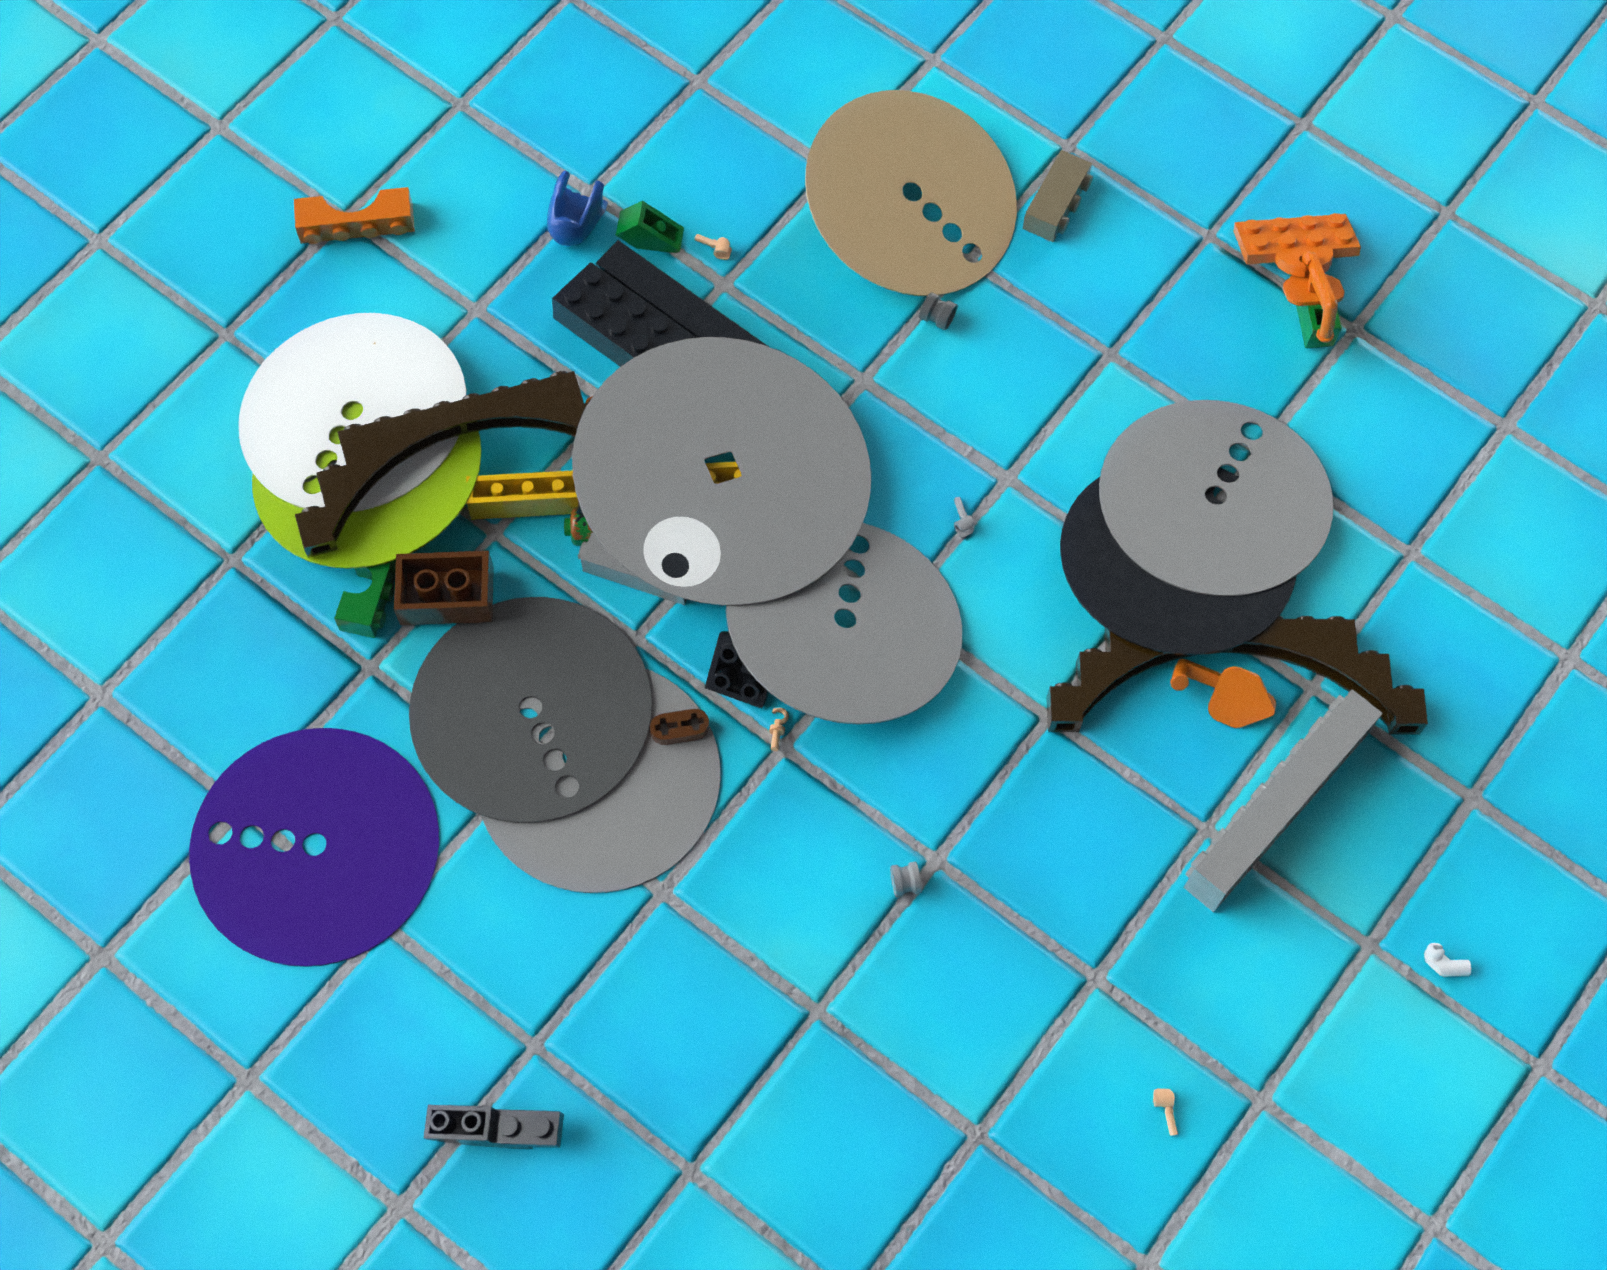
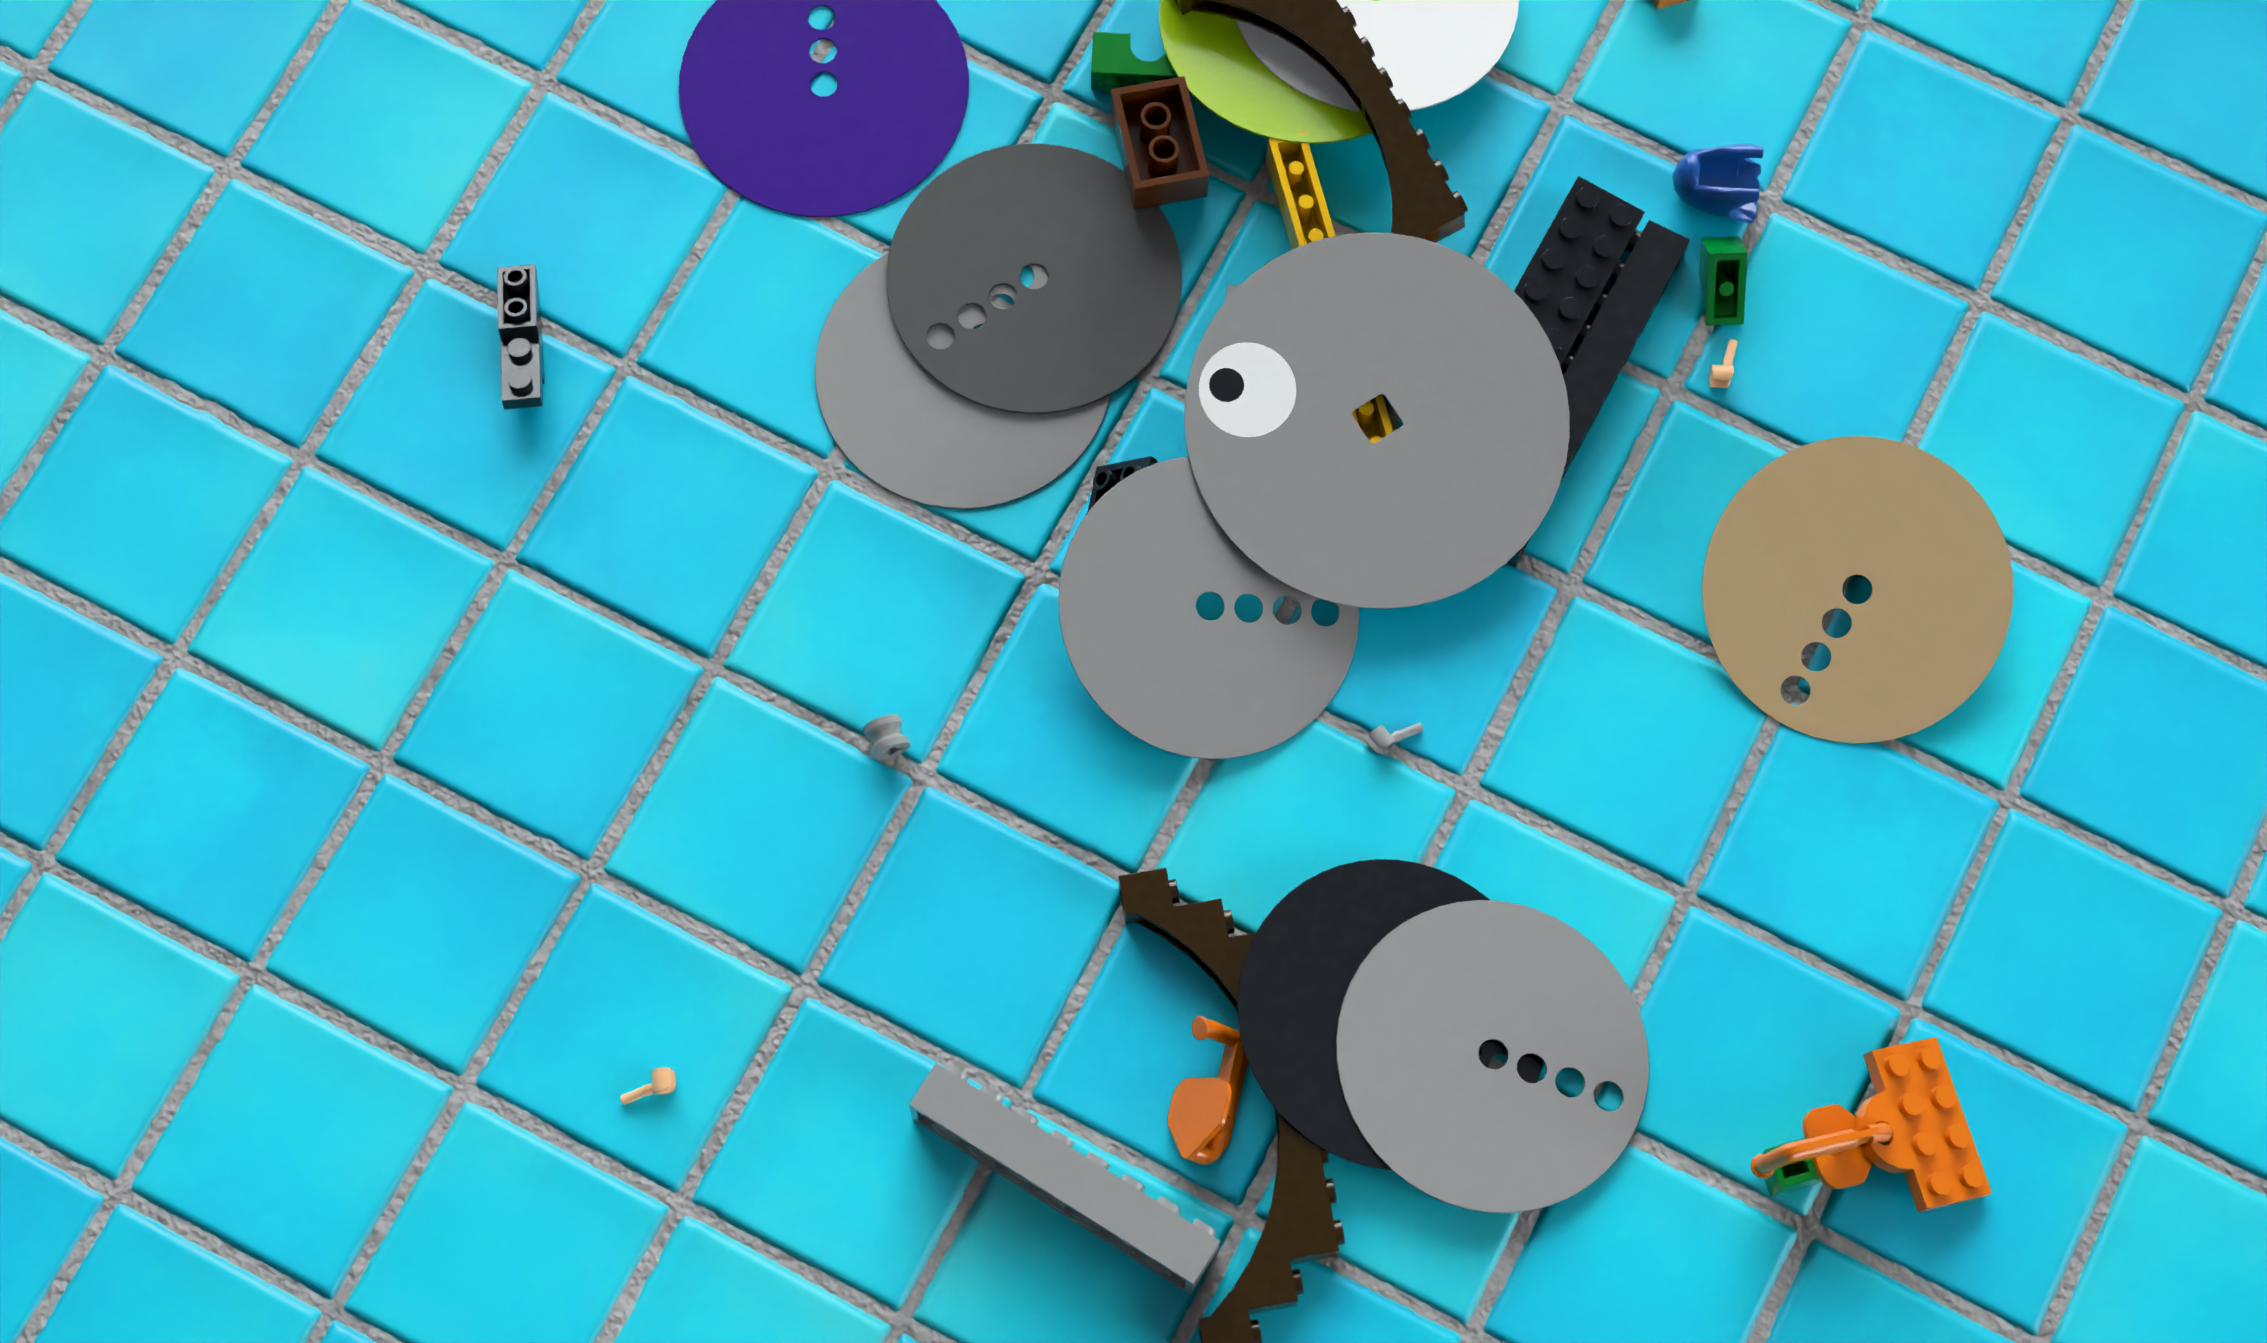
camera: 80 degrees right, 5 degrees up
reddish brown beam [650,709,709,745] -> none
light nougat hand [769,707,789,751] -> none
dark grey wheel [919,292,958,330] -> none
dark tan brick [1022,150,1093,242] -> none

